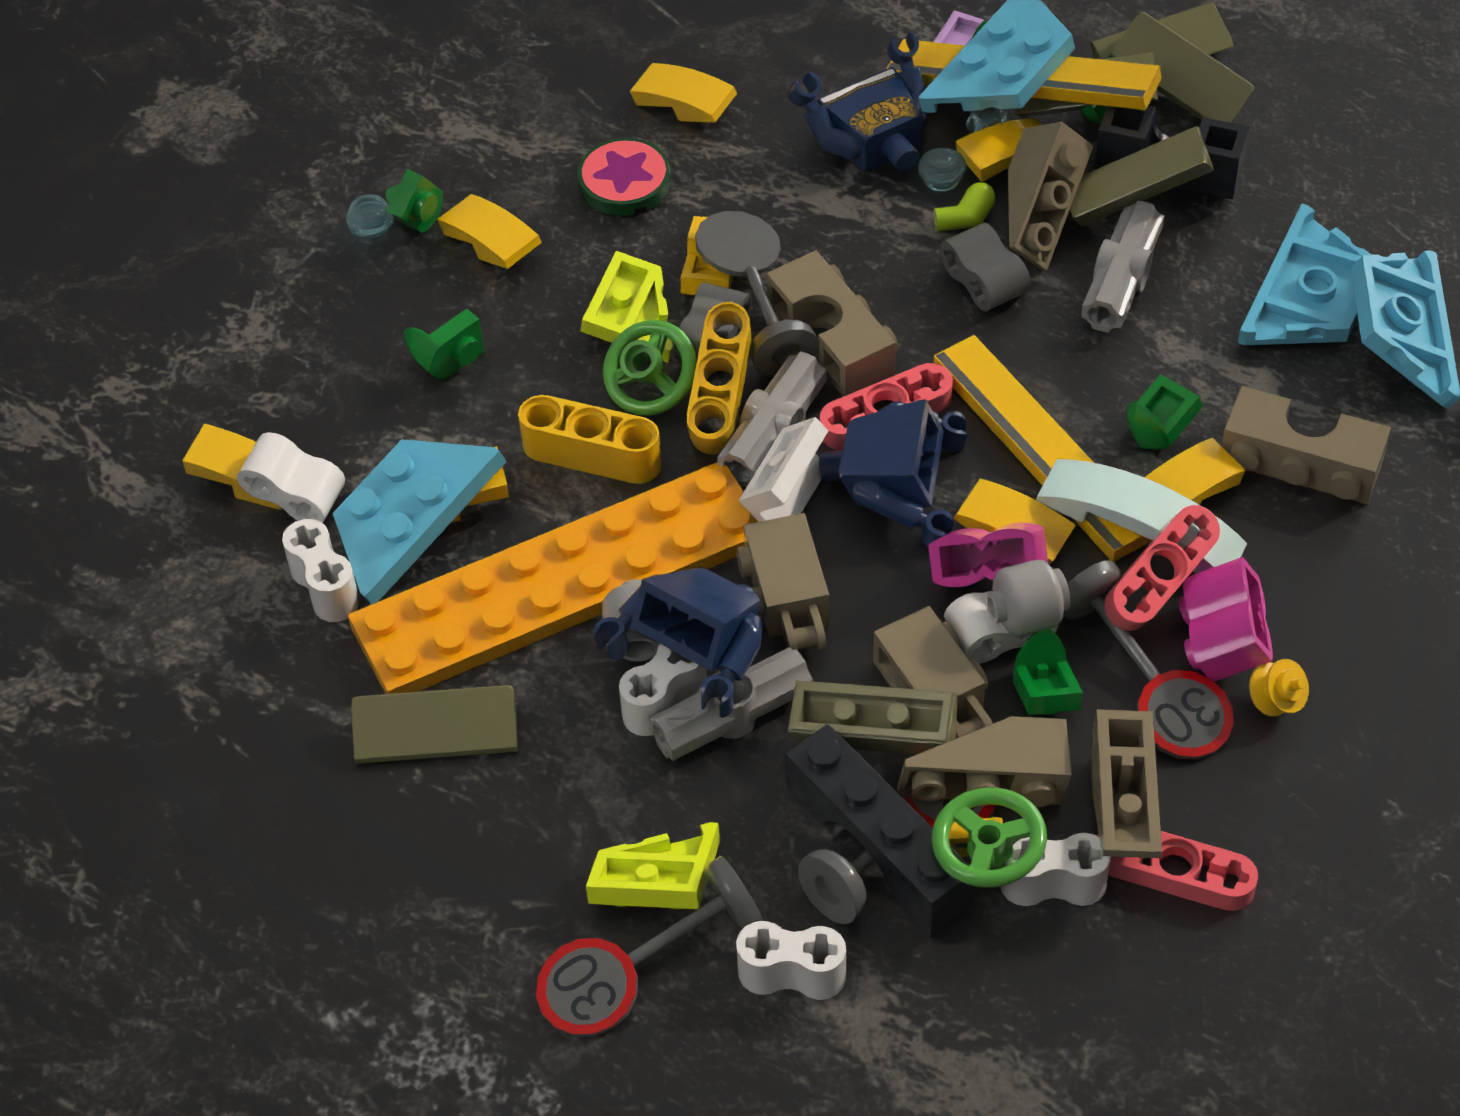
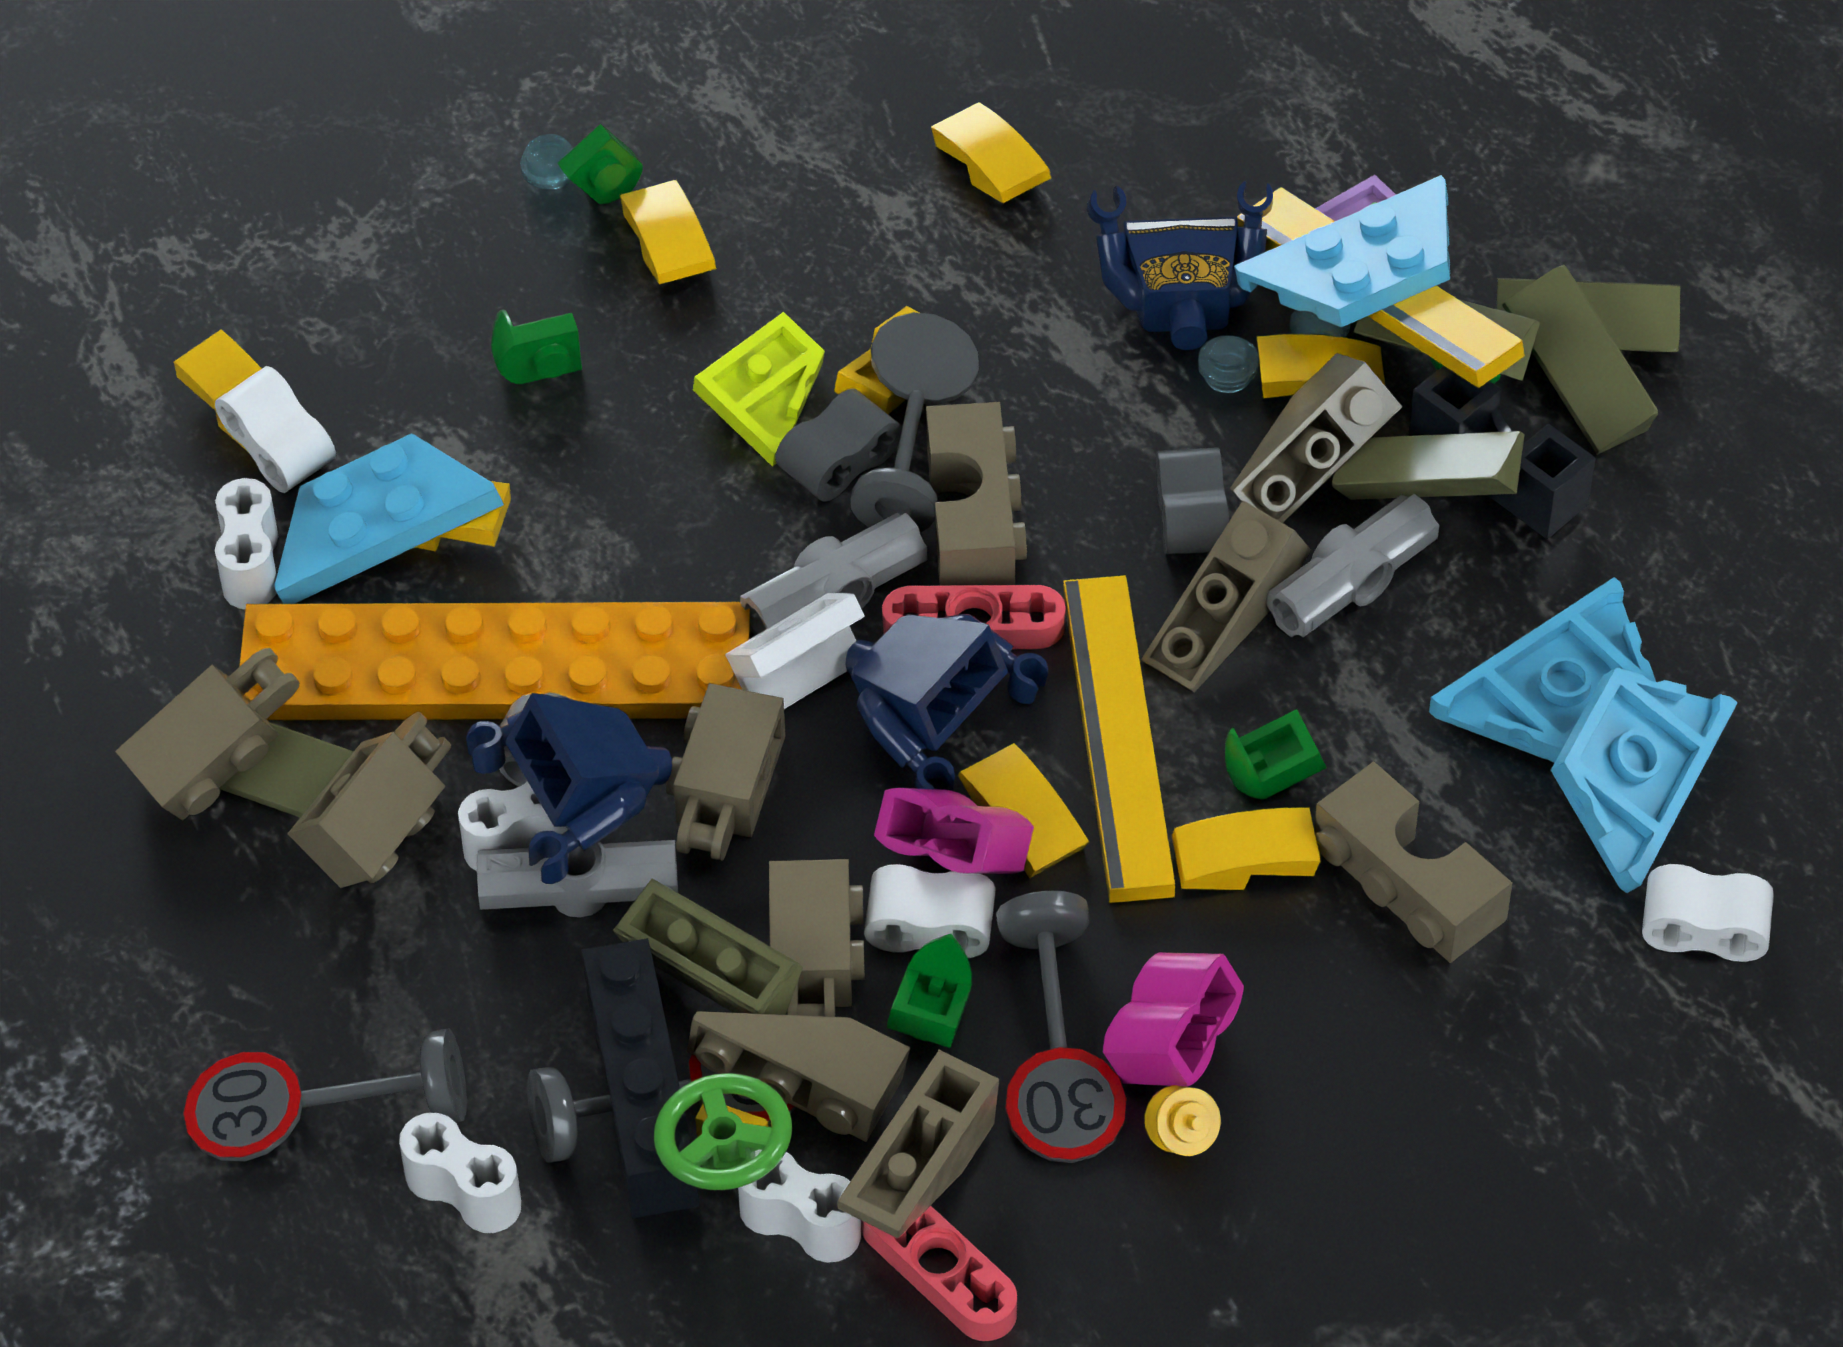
camera: 25 degrees right, 0 degrees up
yellow beam [518,395,662,484] -> none
tile [577,138,671,216] -> none
neon yellow wing [586,822,720,909] -> none
bright green piece [603,320,697,416] -> none
yellow beam [687,302,752,455] -> none
lime arm [934,182,995,232] -> none
light grey head [985,560,1071,636] -> none
light aqua slope [1036,459,1247,574] -> none
coral beam [1104,505,1220,631] -> none
none -> dark tan brick [115,648,300,821]
none -> dark tan brick [288,712,451,888]
none -> dark tan slope [1141,500,1311,693]

